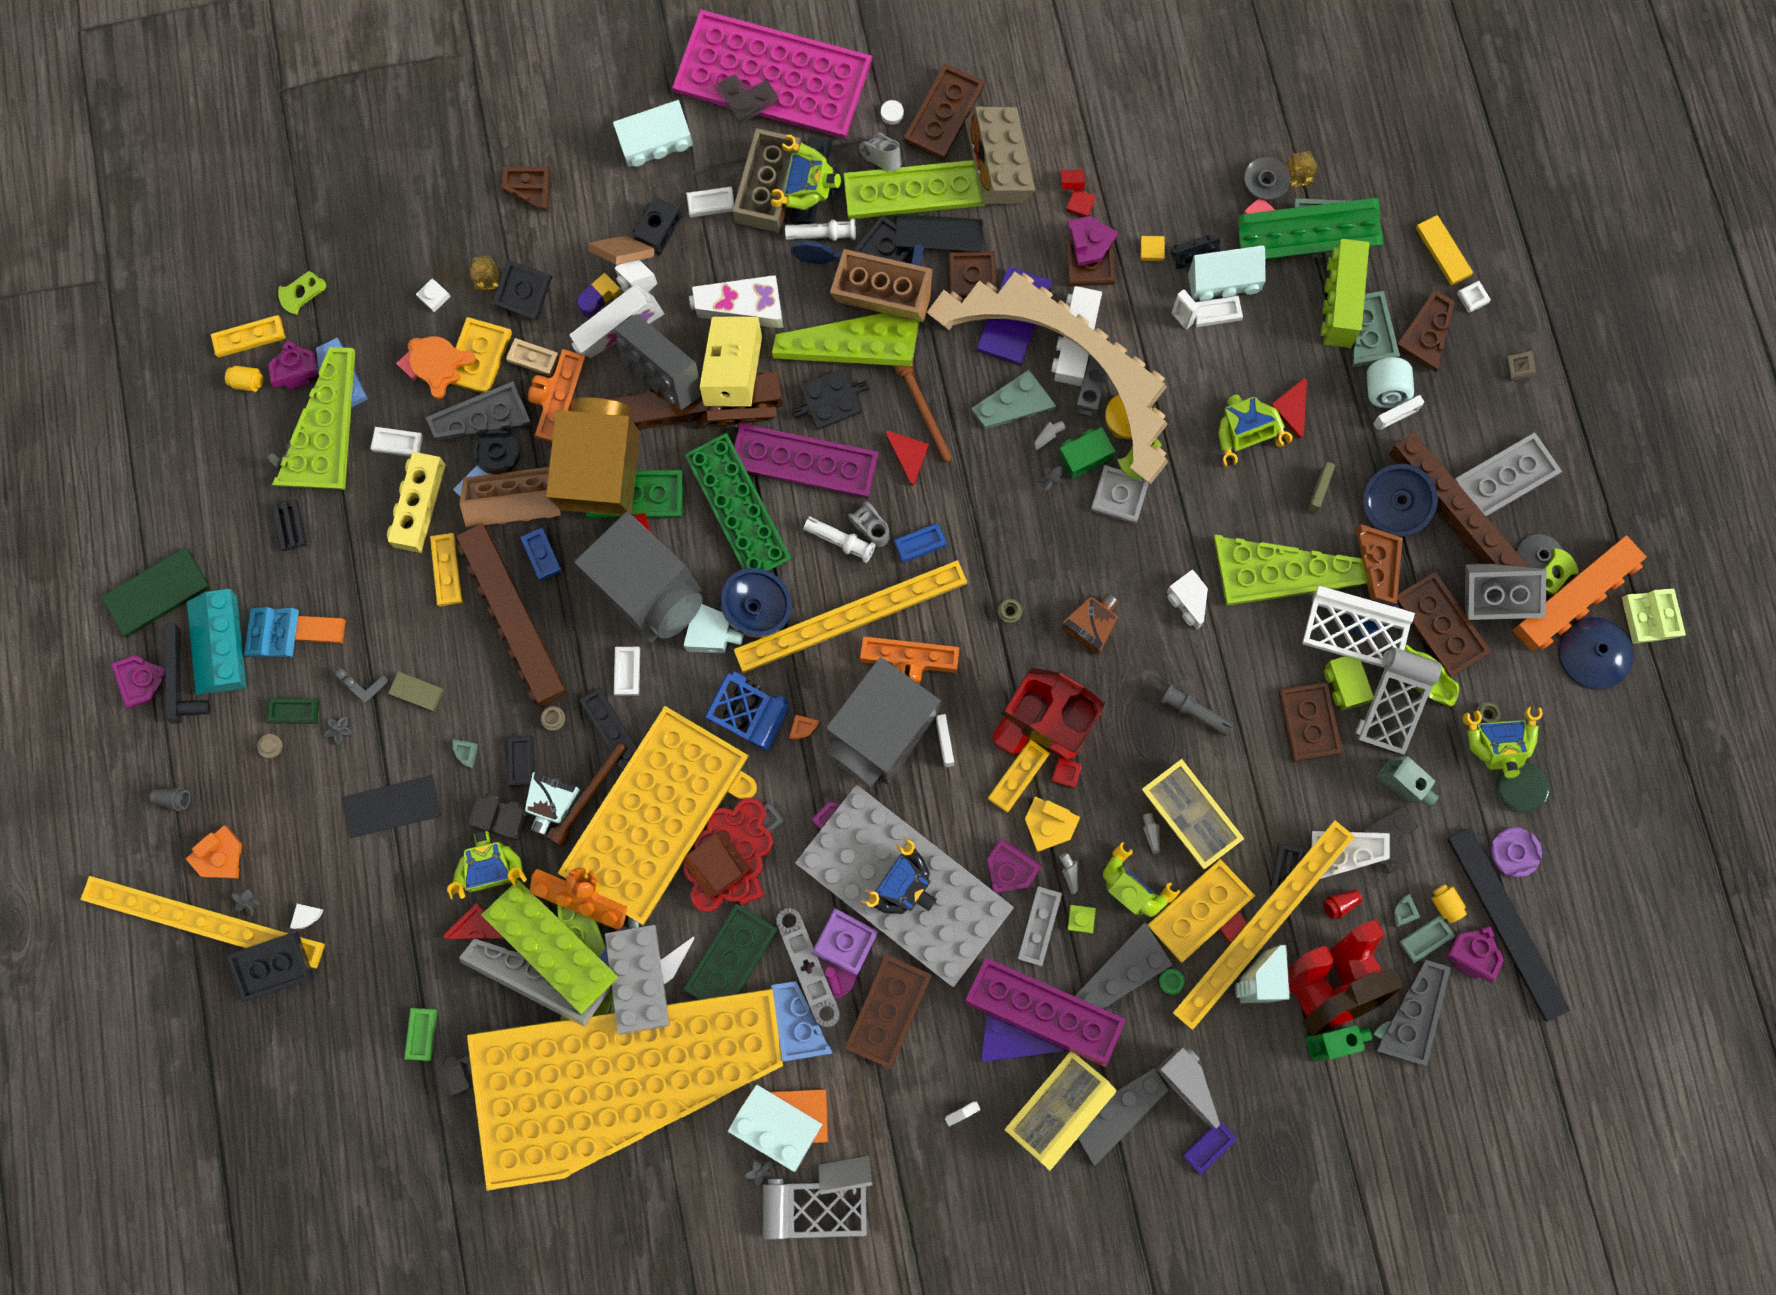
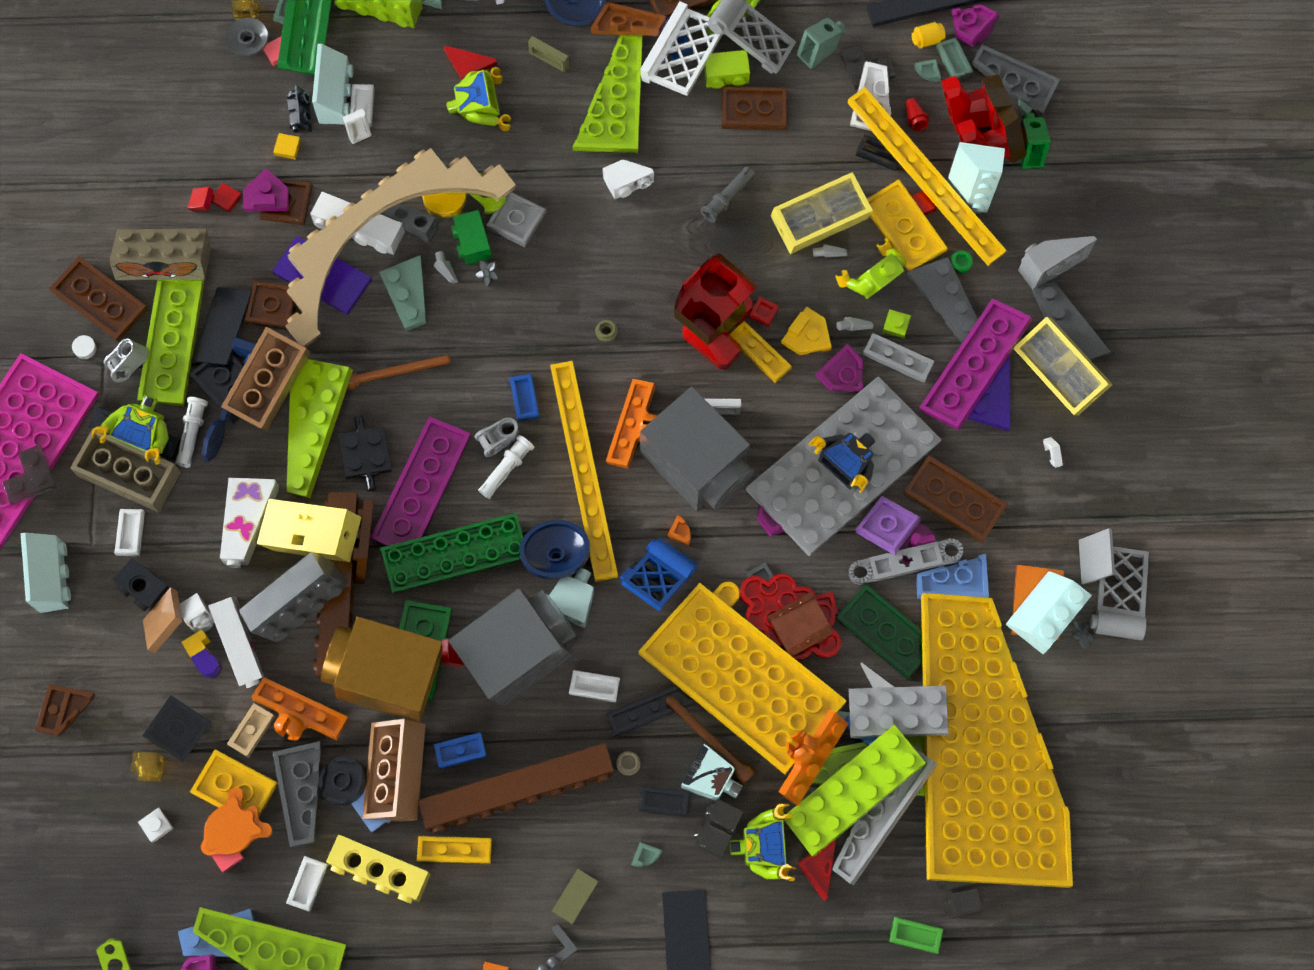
camera: 85 degrees left, 5 degrees down
red tile [886,430,929,486] -> none
dark orange torso [1062,593,1118,655] -> none
dark purple tile [1182,1120,1237,1175] -> none

